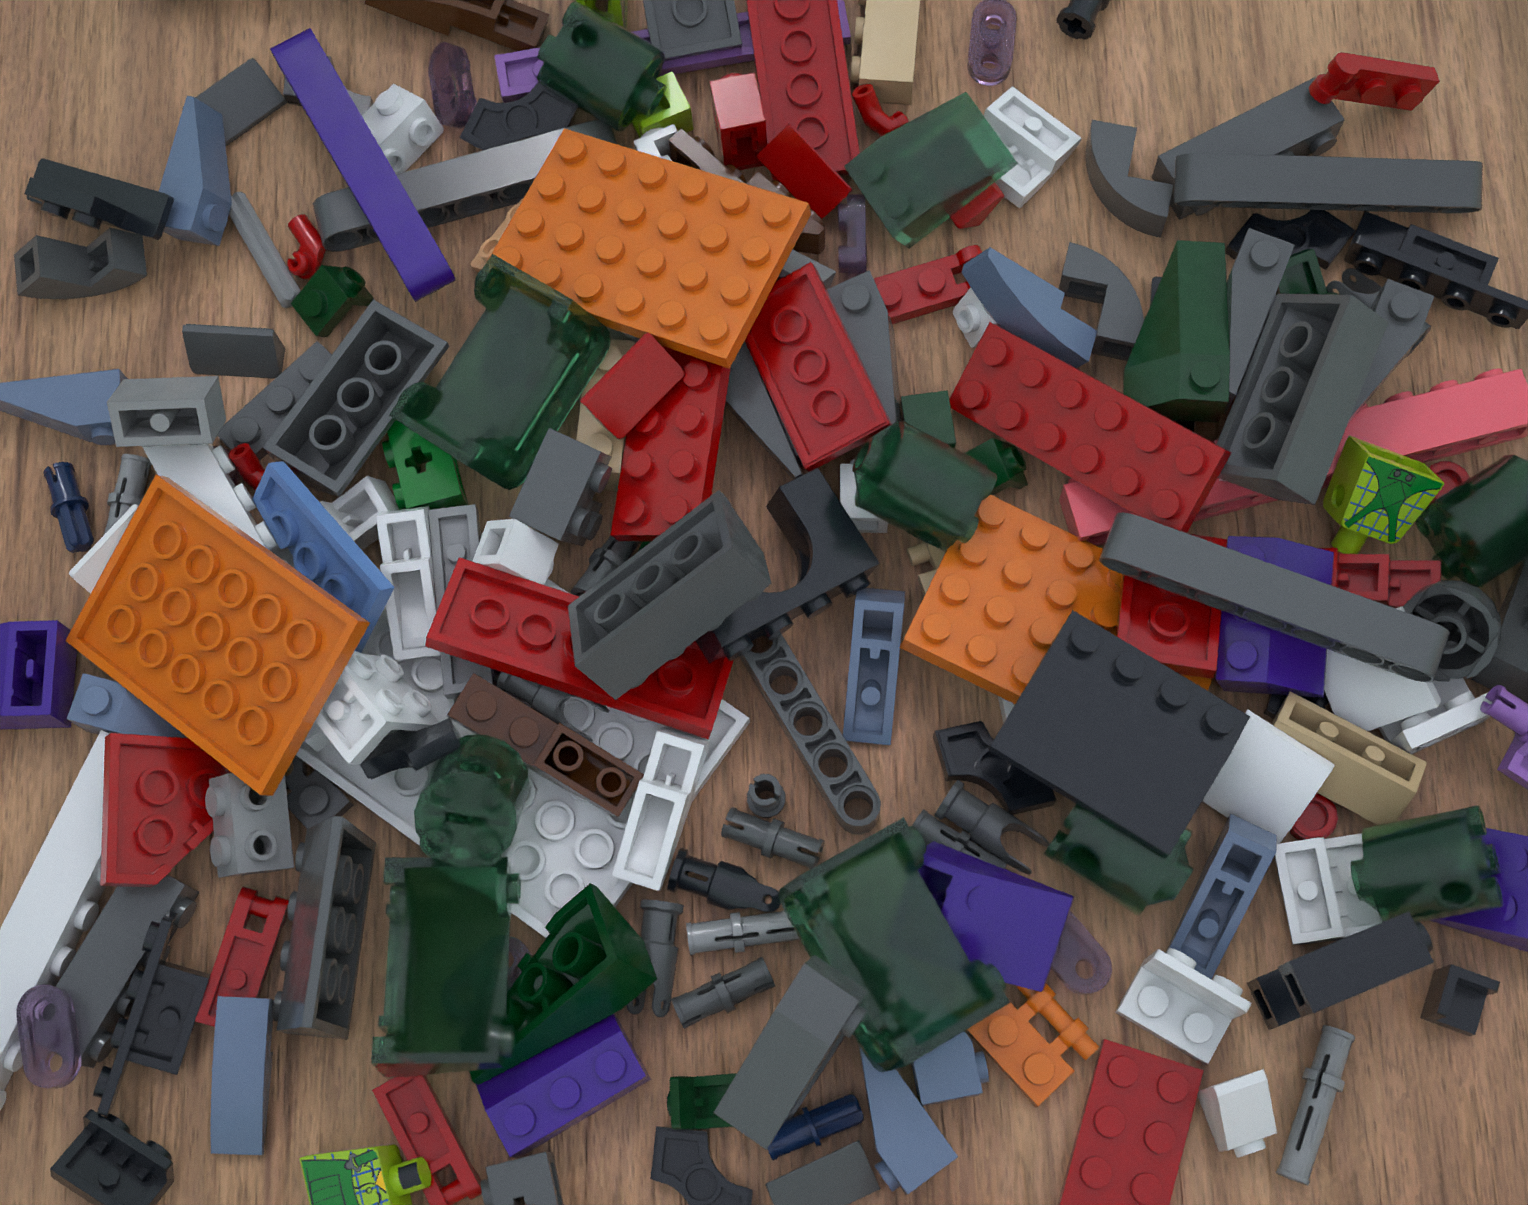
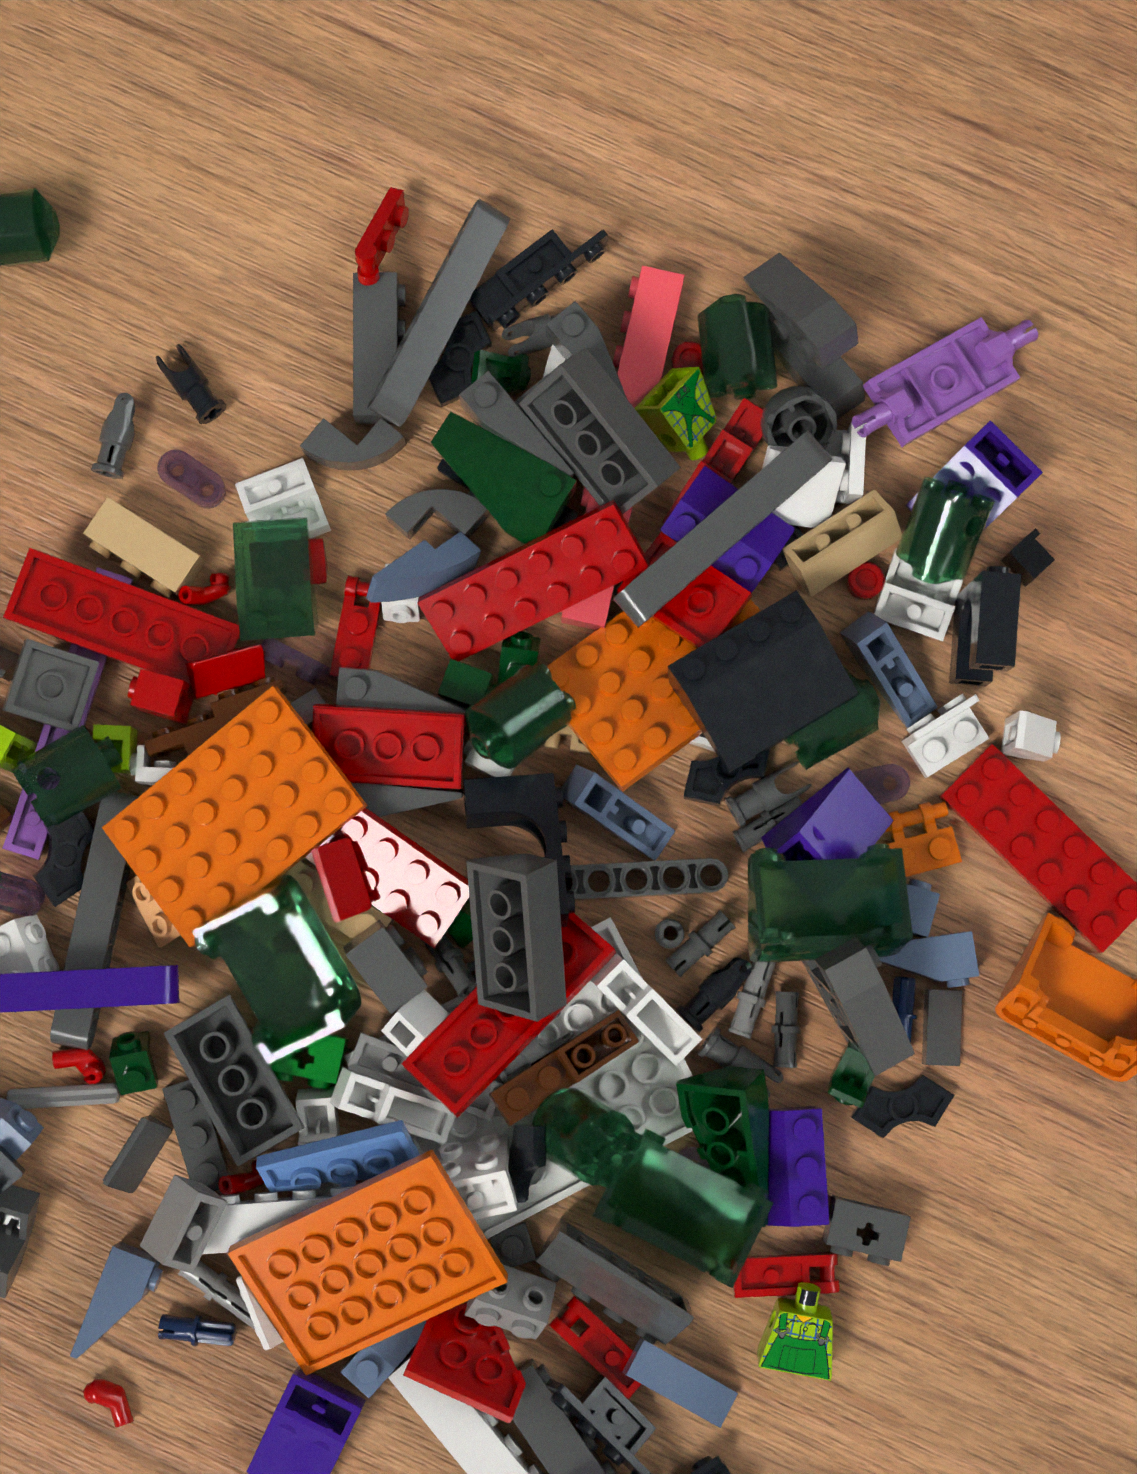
camera: 70 degrees left, 10 degrees up
white slope [1202,710,1335,844] -> none
light grey pin [1276,1025,1355,1186] -> none

